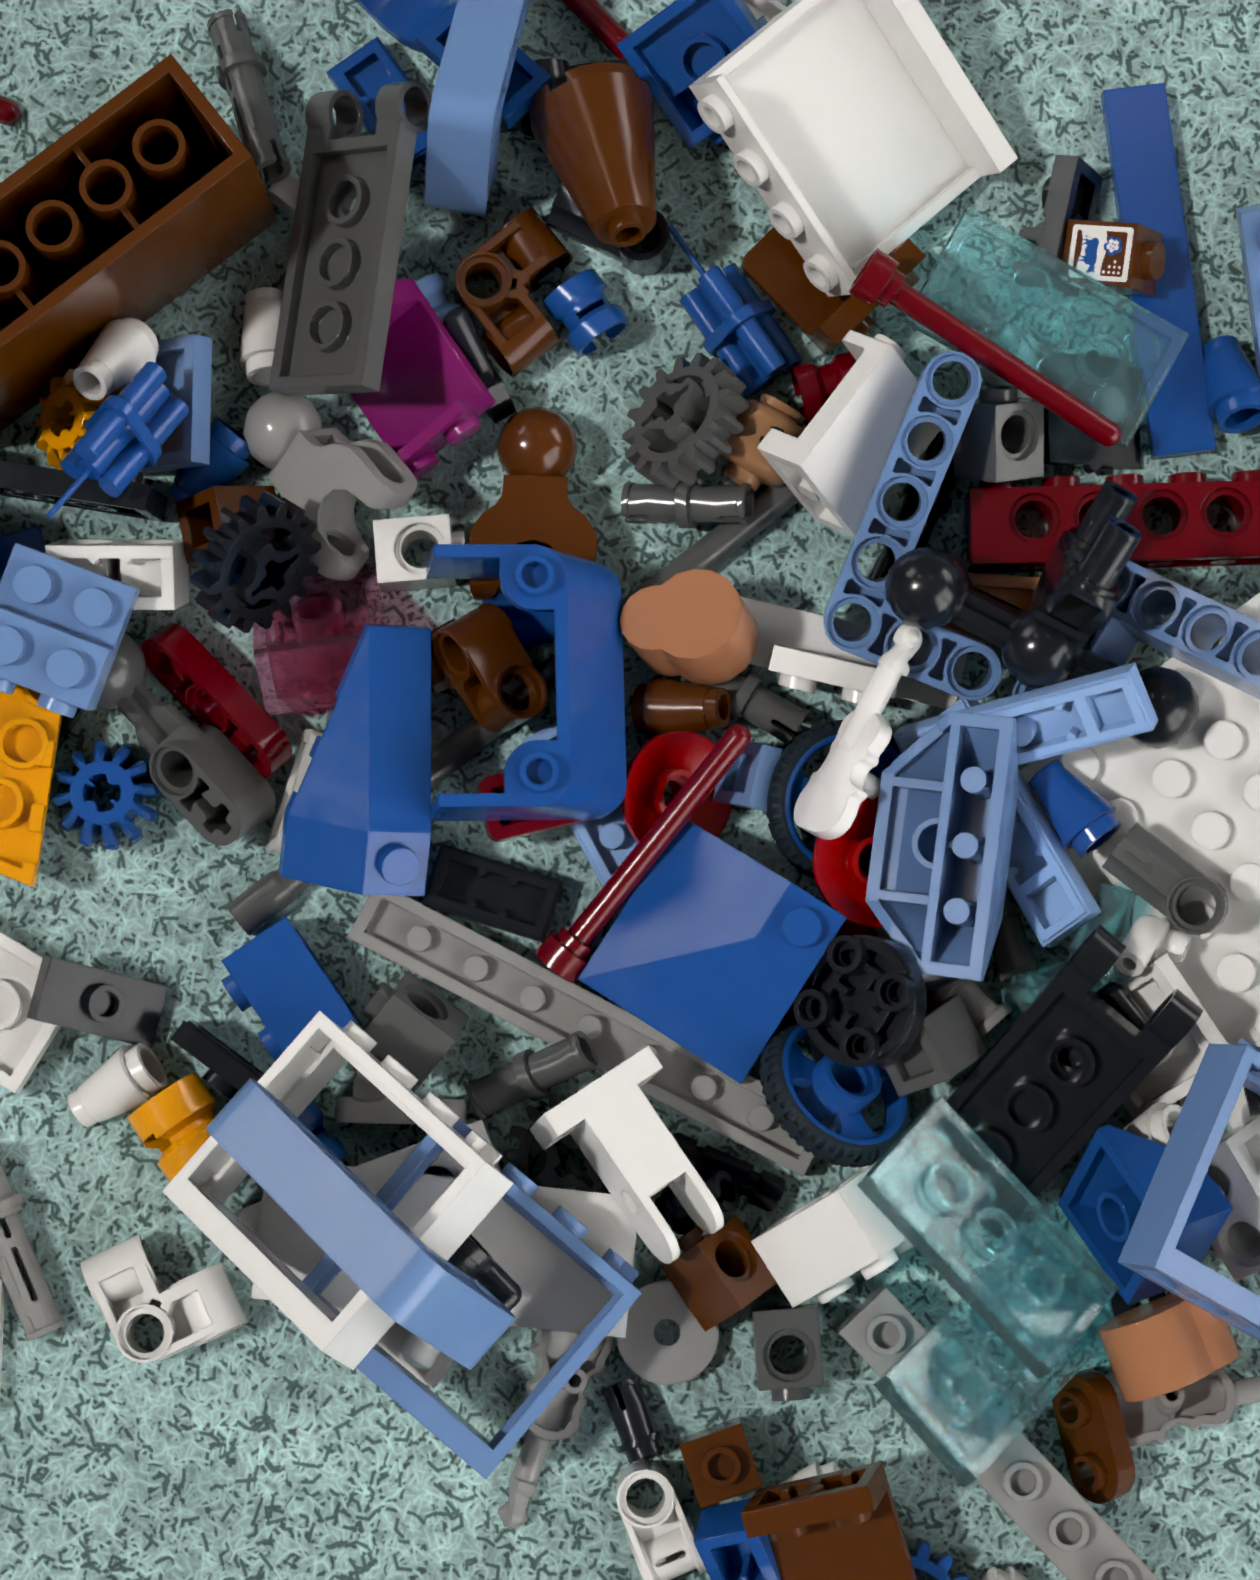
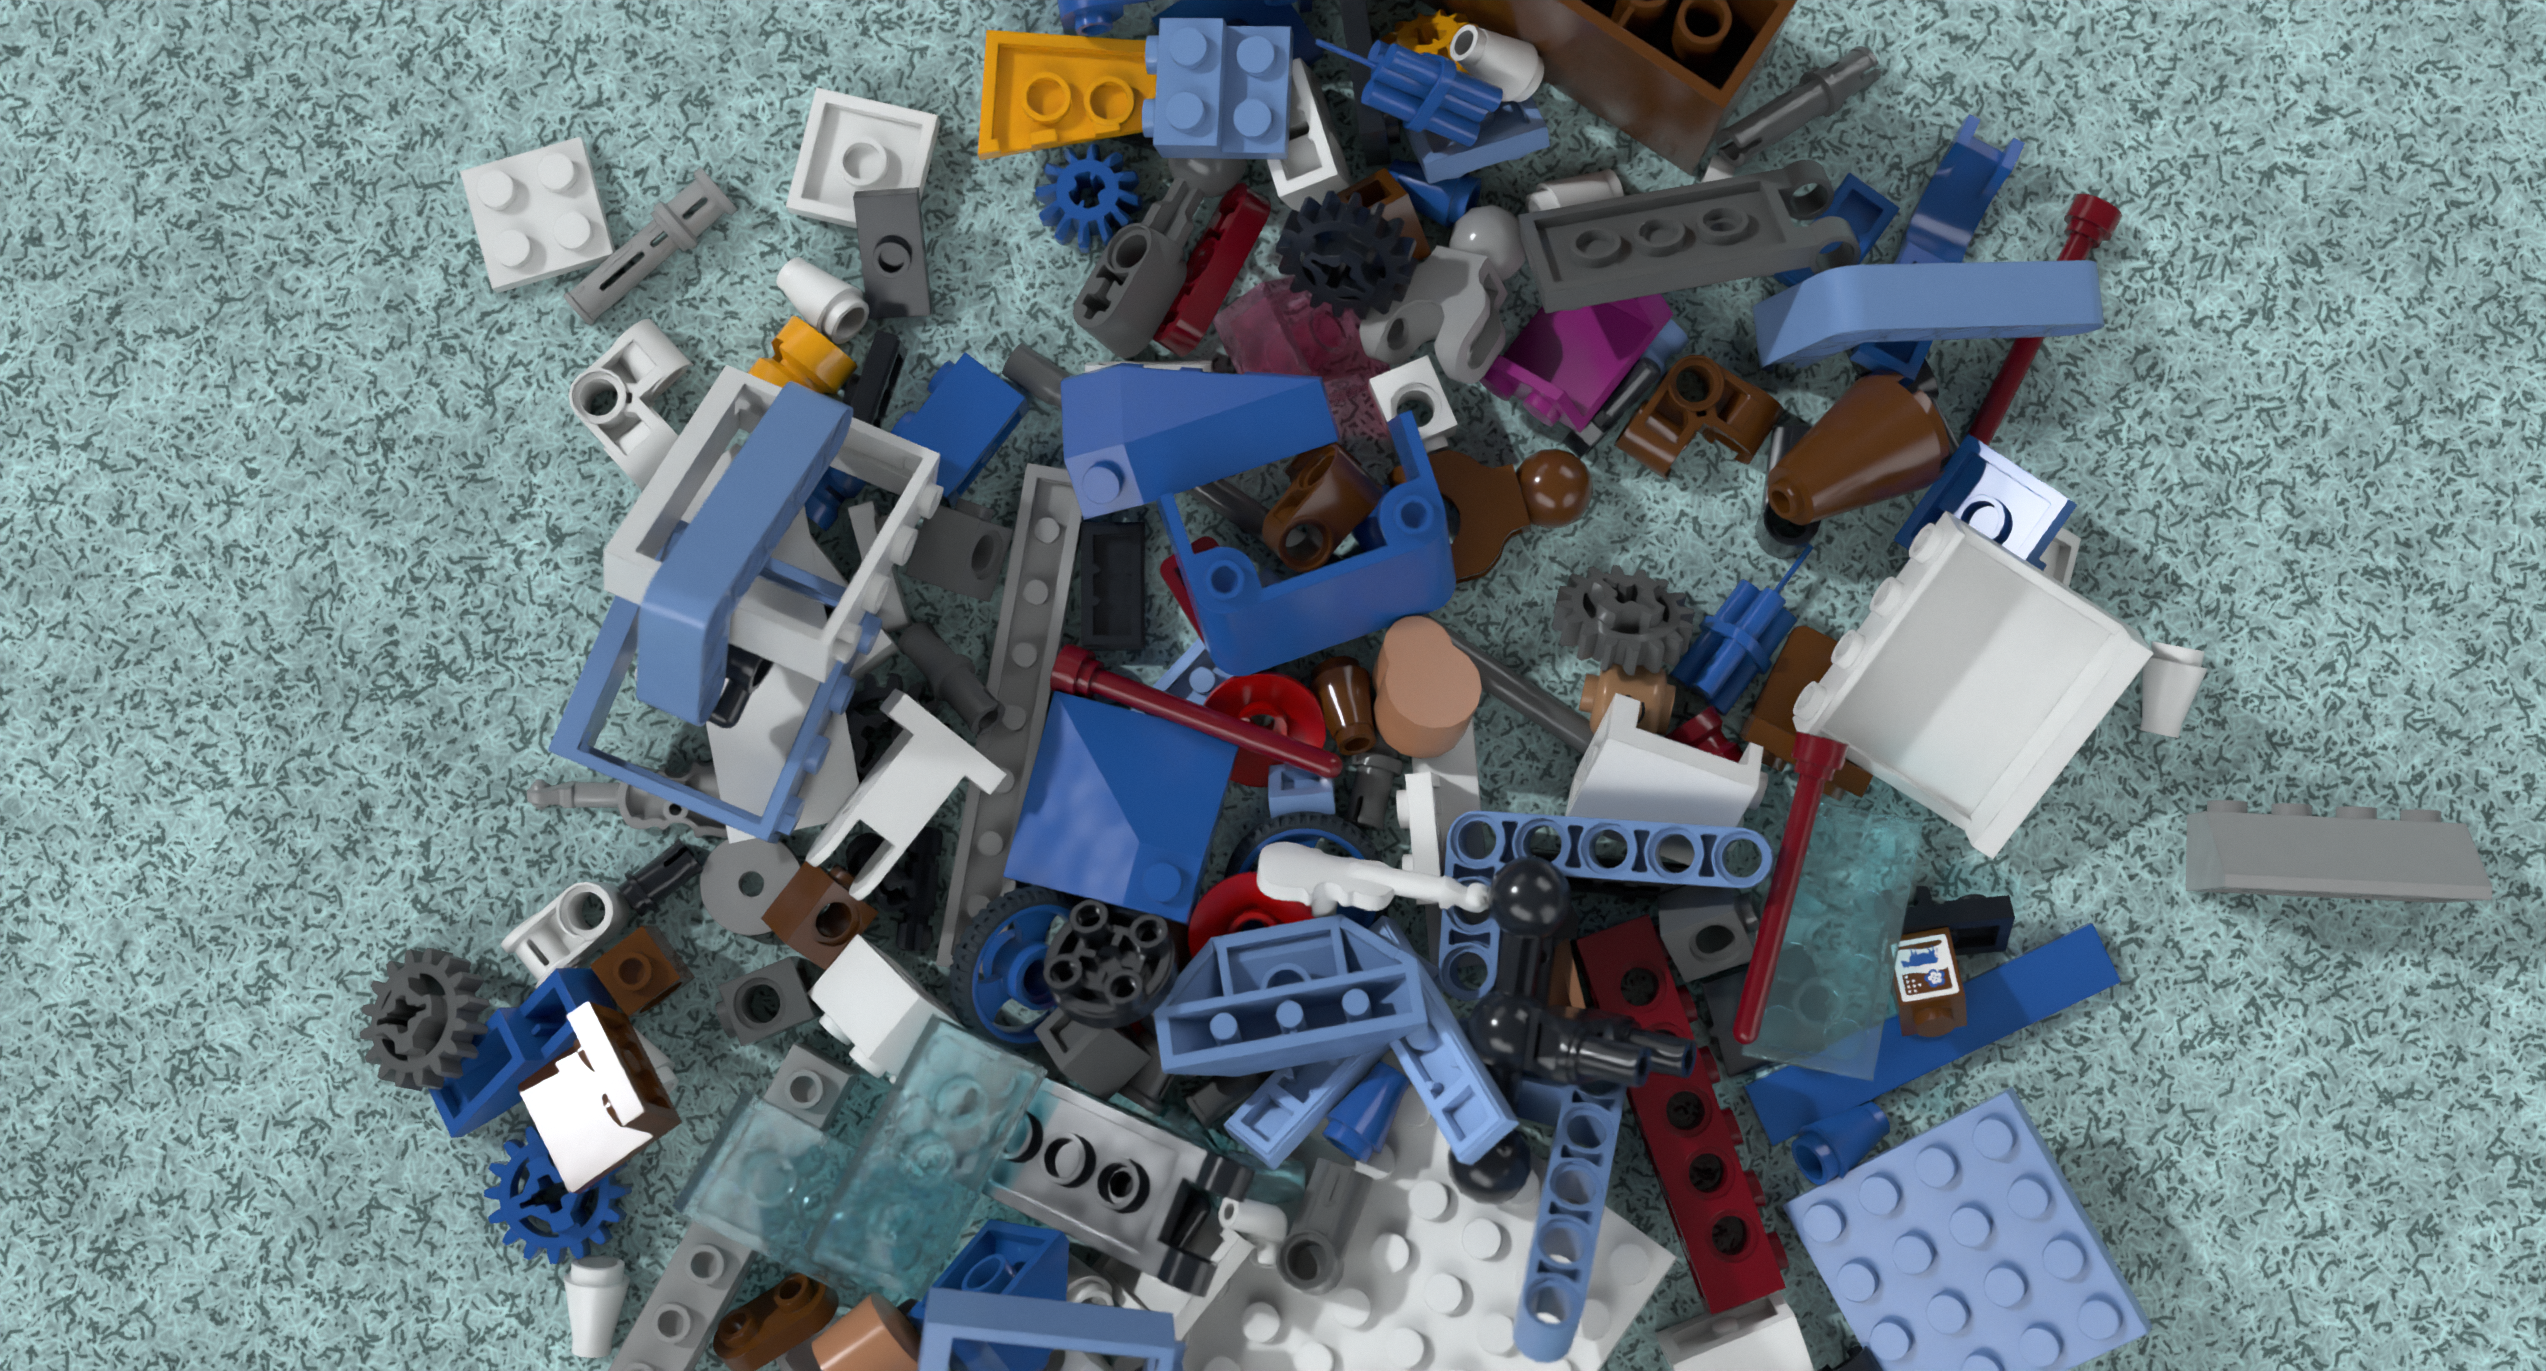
camera: 75 degrees right, 0 degrees up
blue wheel [543,269,629,357] -> none
dark grey pin [621,480,754,529] -> none

